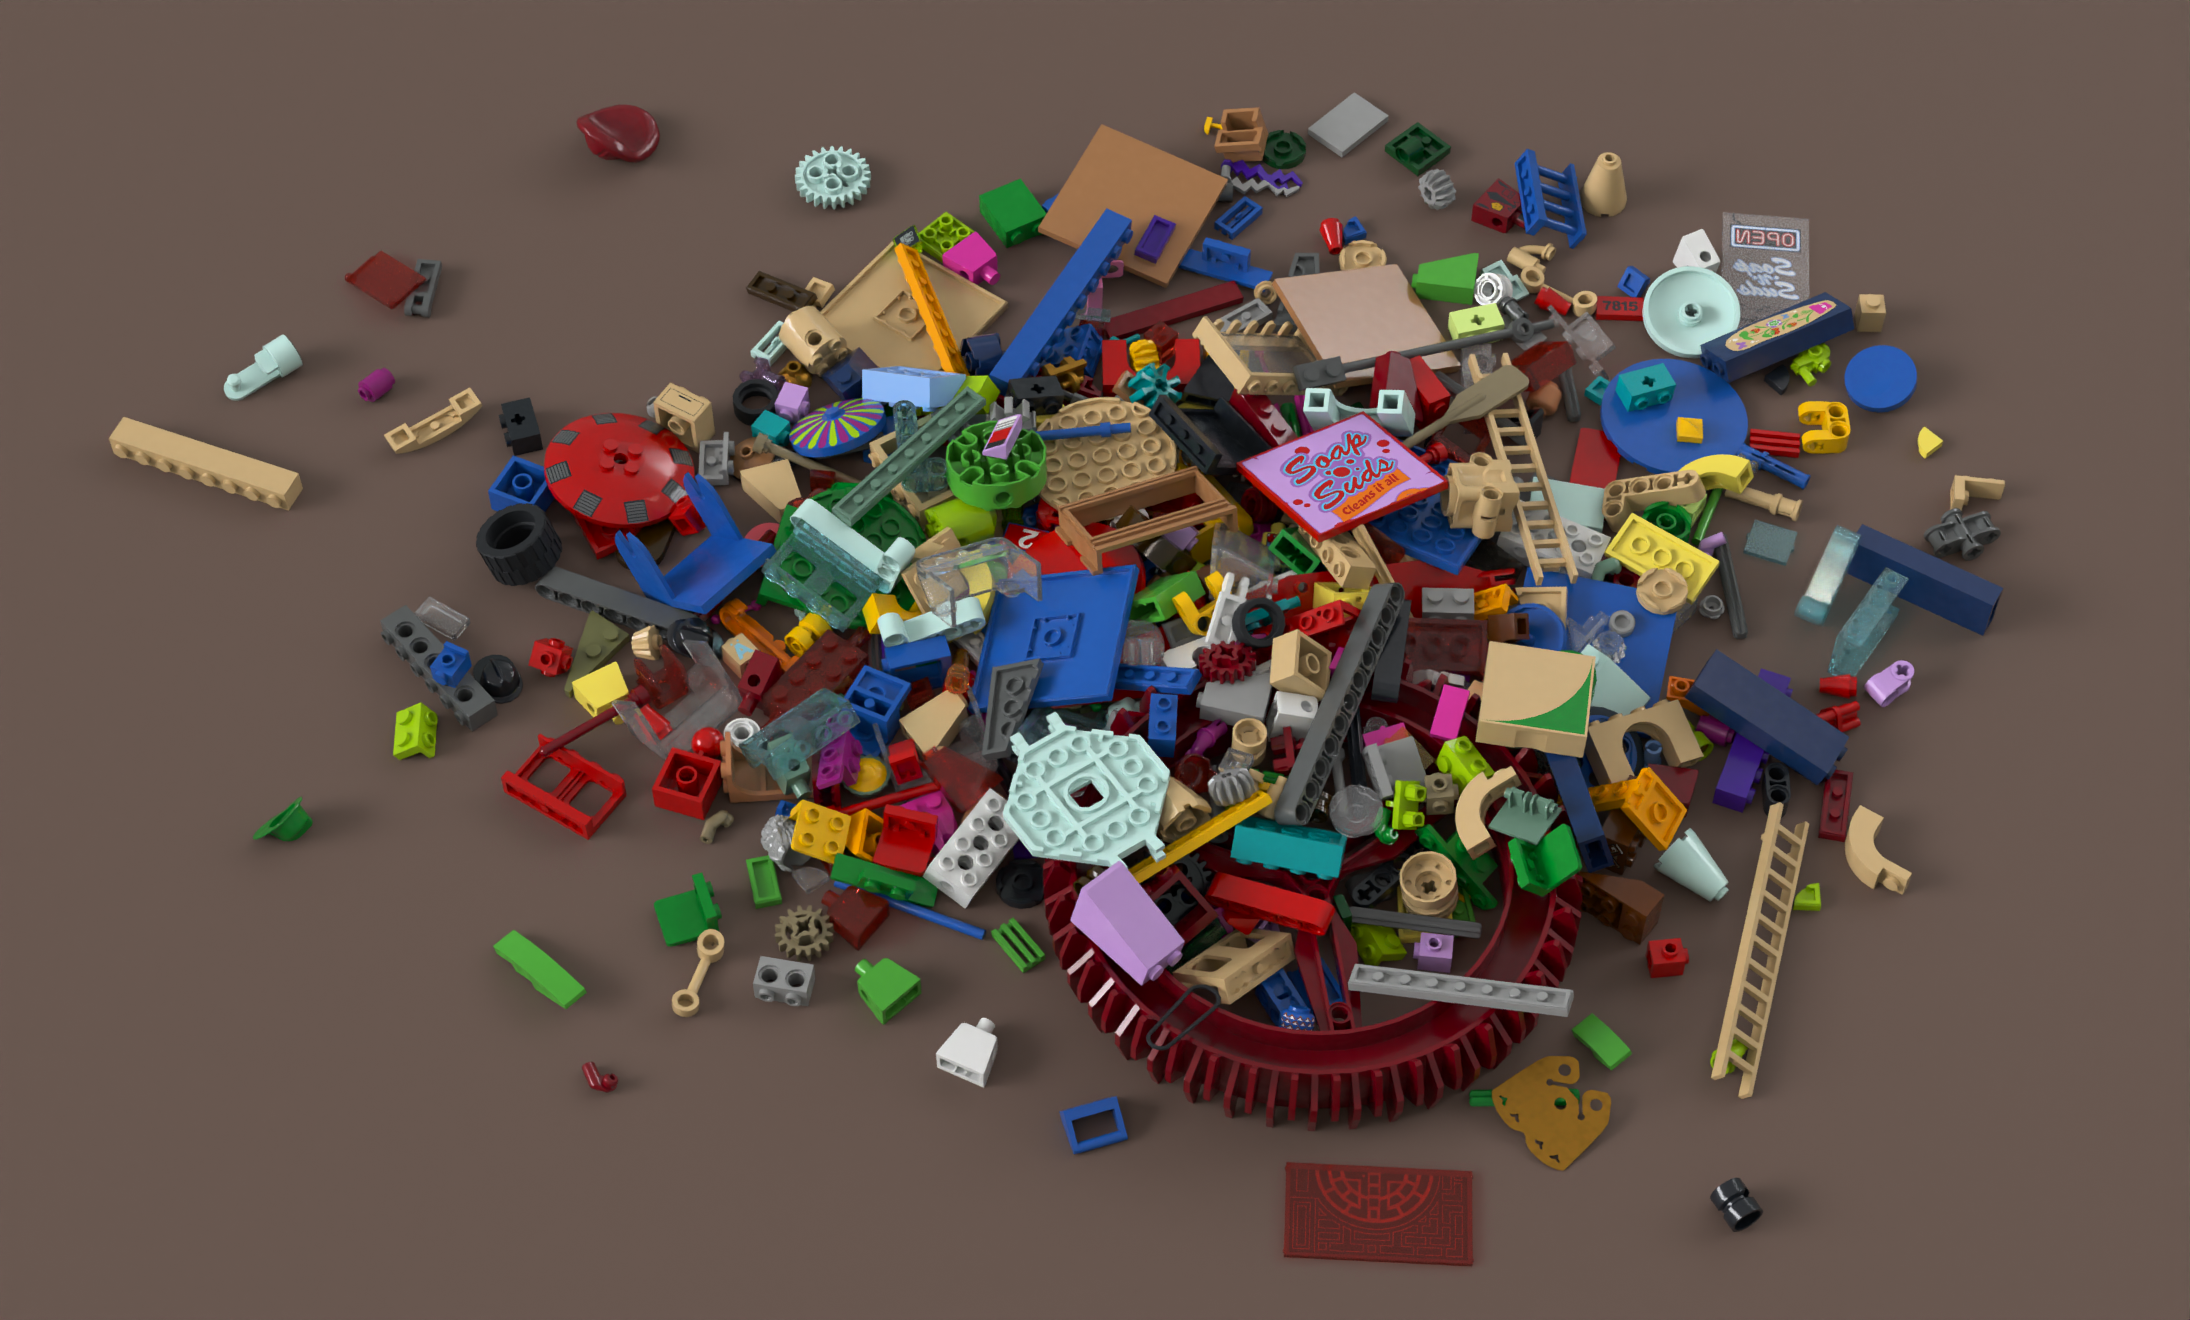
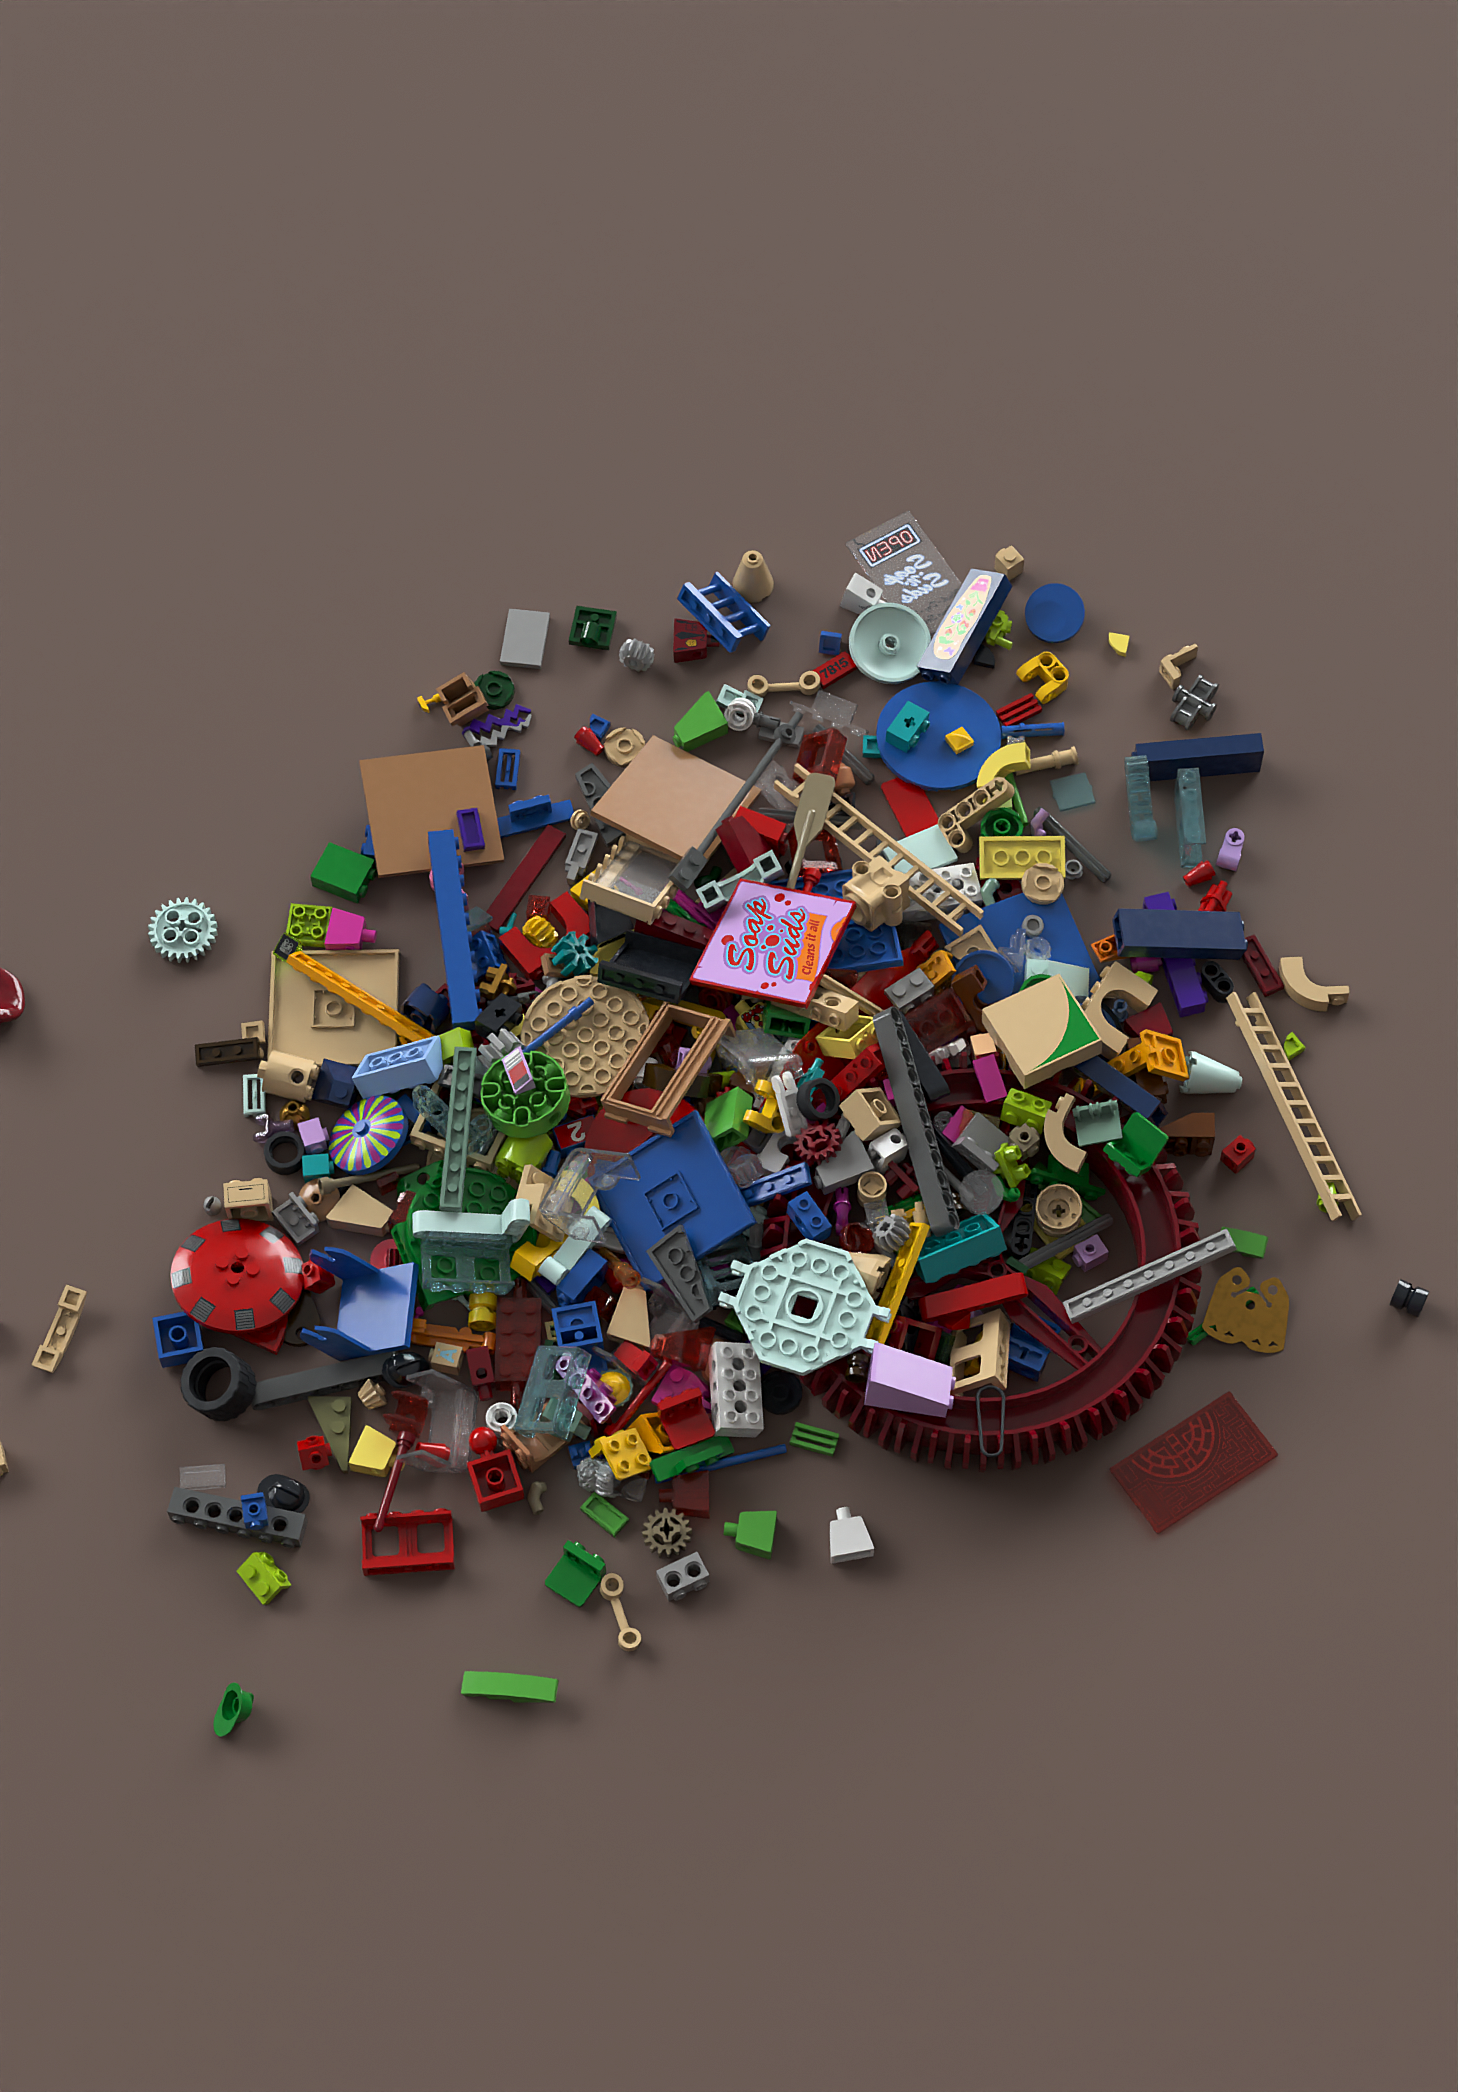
camera: 35 degrees left, 10 degrees up
black brick [498,397,543,456] -> none
dark red arm [582,1062,618,1093] -> none
blue tile [1059,1096,1128,1155] -> none
blue head [1277,1004,1315,1031] -> none
yellowish green brick [1448,303,1505,349] -> none
tan plant [1507,243,1556,274] -> none
red cone [1534,287,1572,316] -> none

